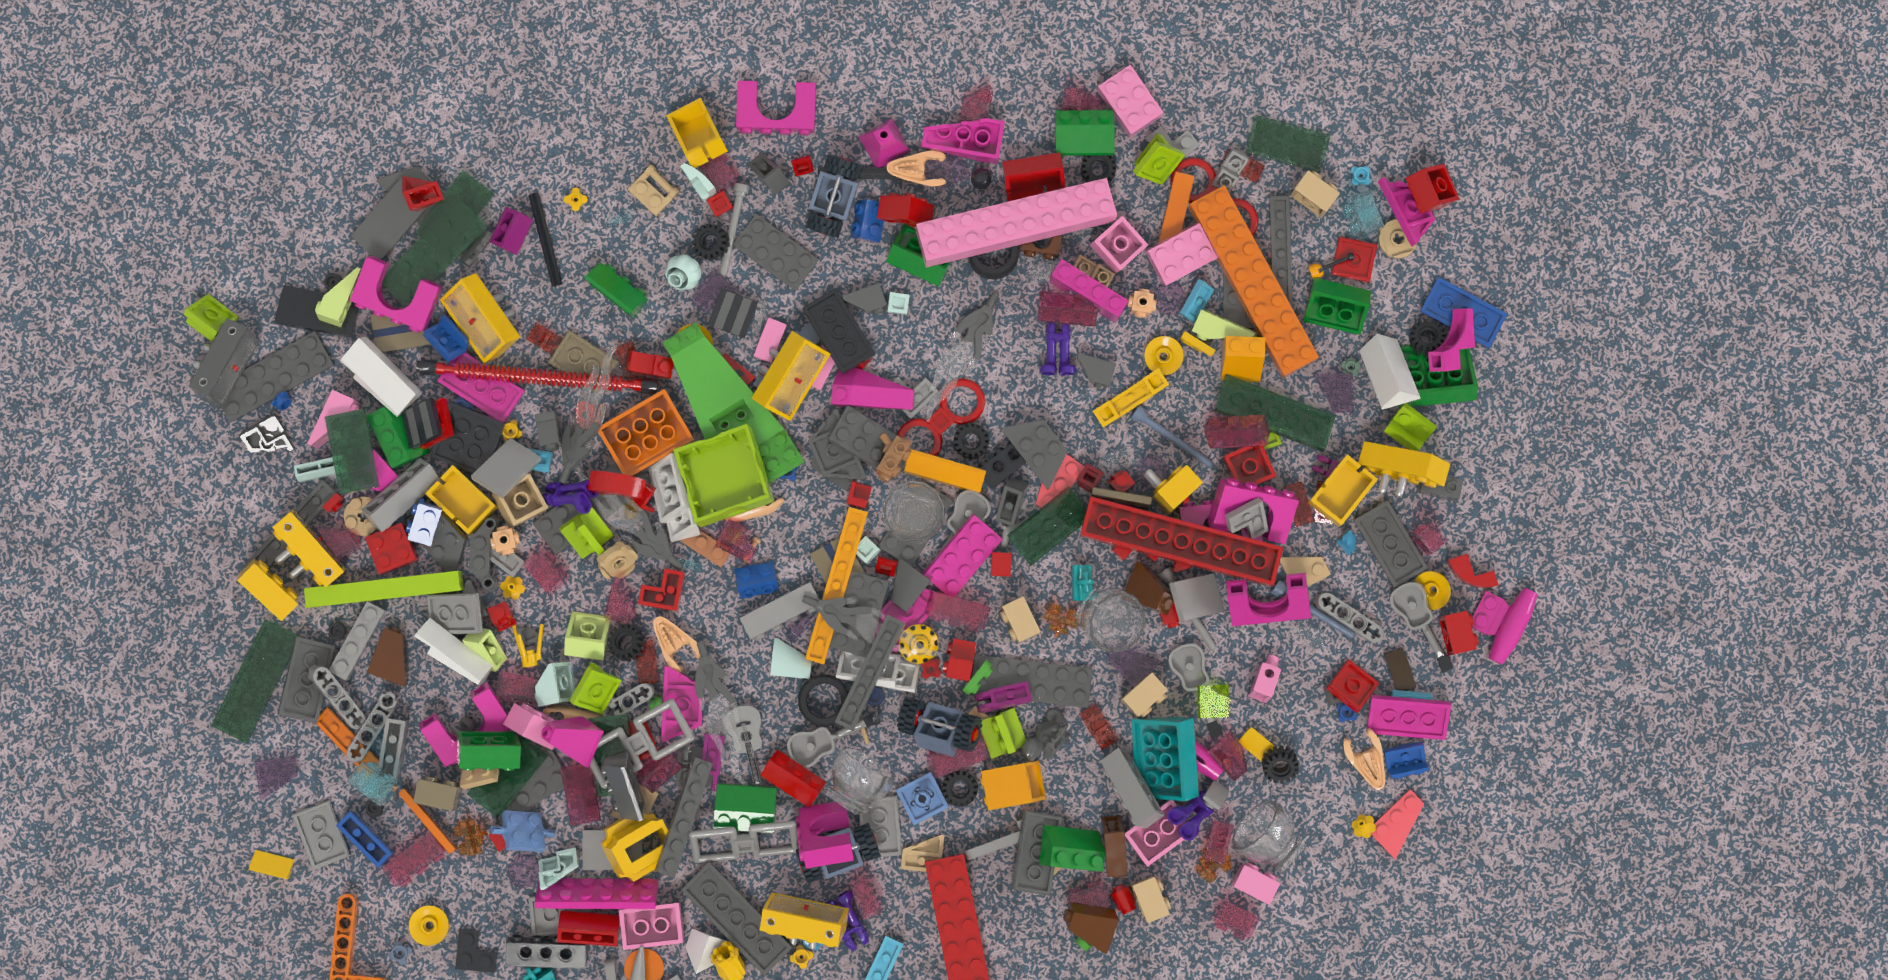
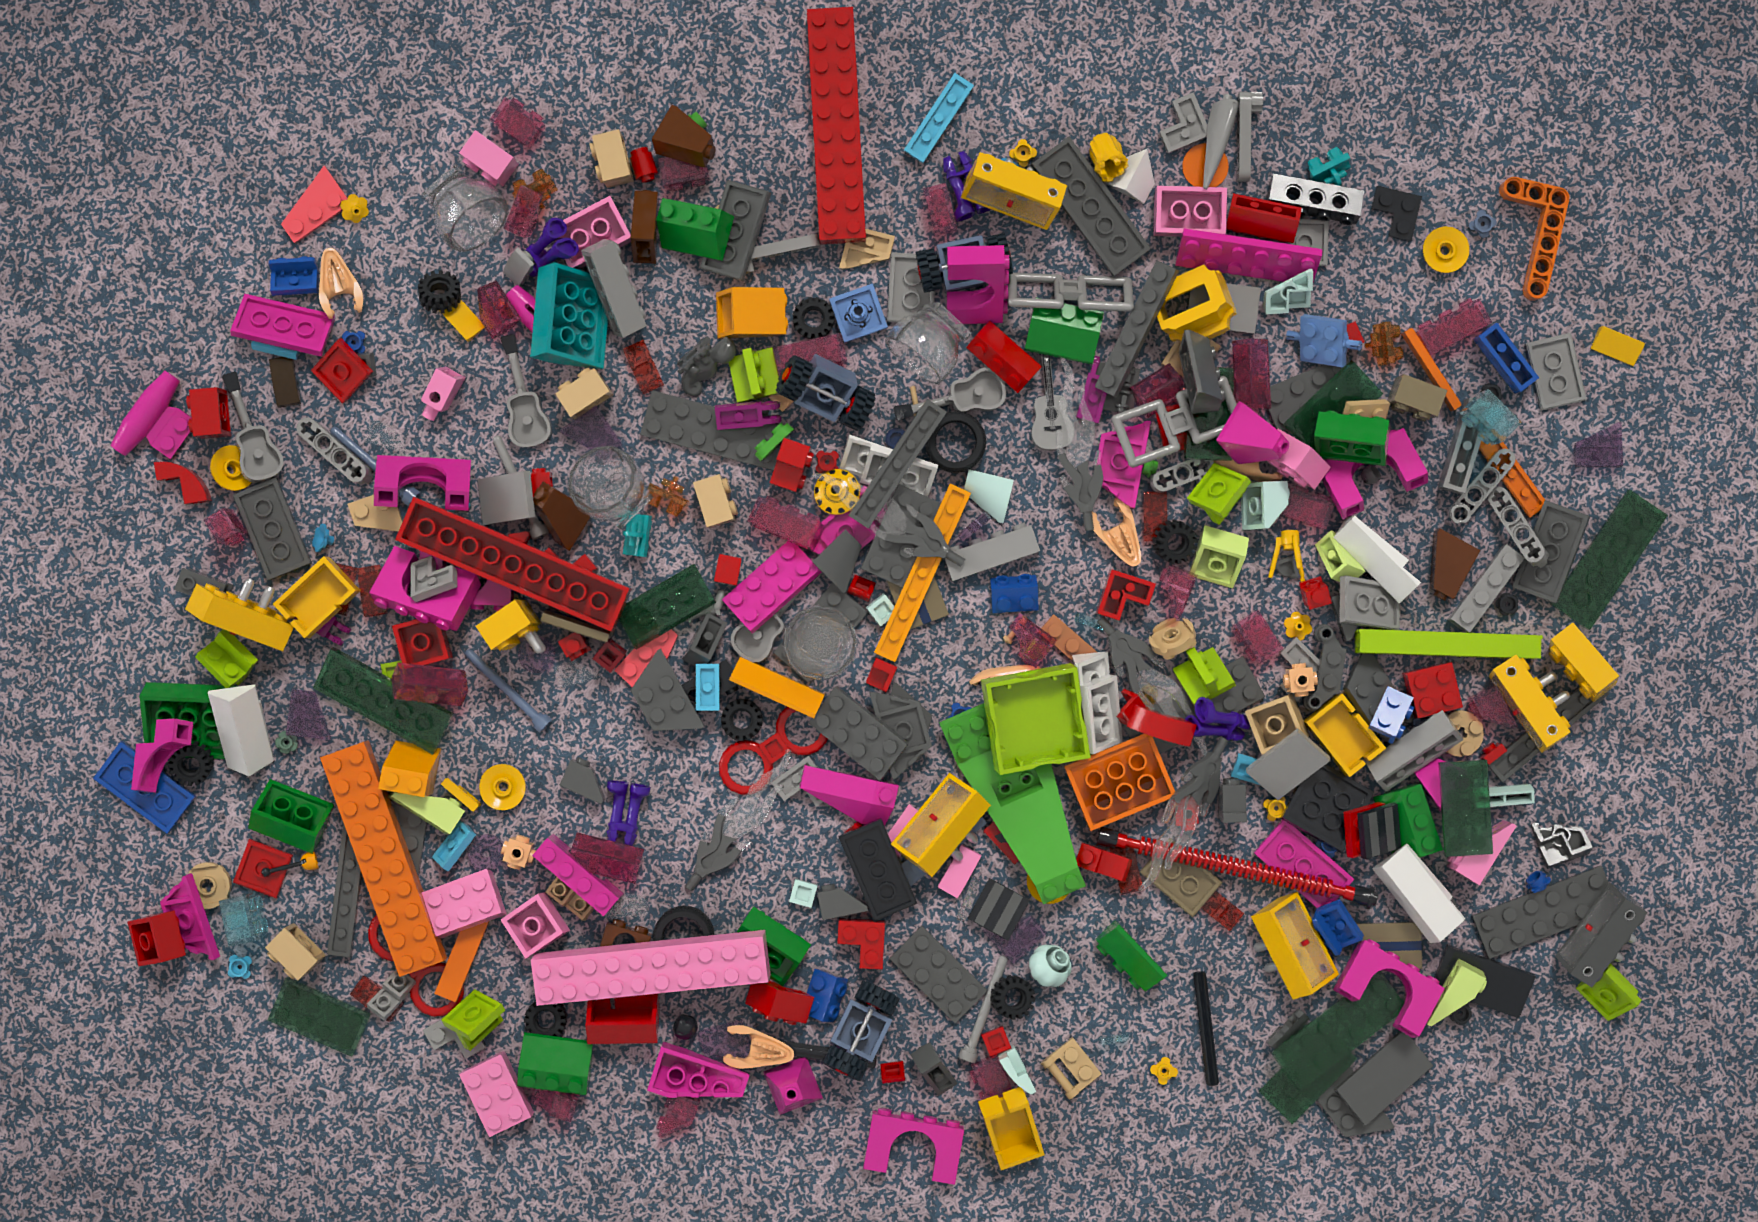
camera: 160 degrees left, 5 degrees up
red slope [402,176,444,212] -> none
magenta brick [489,207,533,255] -> none
clear purple piece [508,856,539,888] -> none
medium nougat brick [876,433,912,483] -> none
yellow slope [1093,368,1169,428] -> none
clear neon green piece [1196,685,1231,719] -> none
none -> medium azure plate [696,664,720,711]
none -> red brick [837,918,885,969]

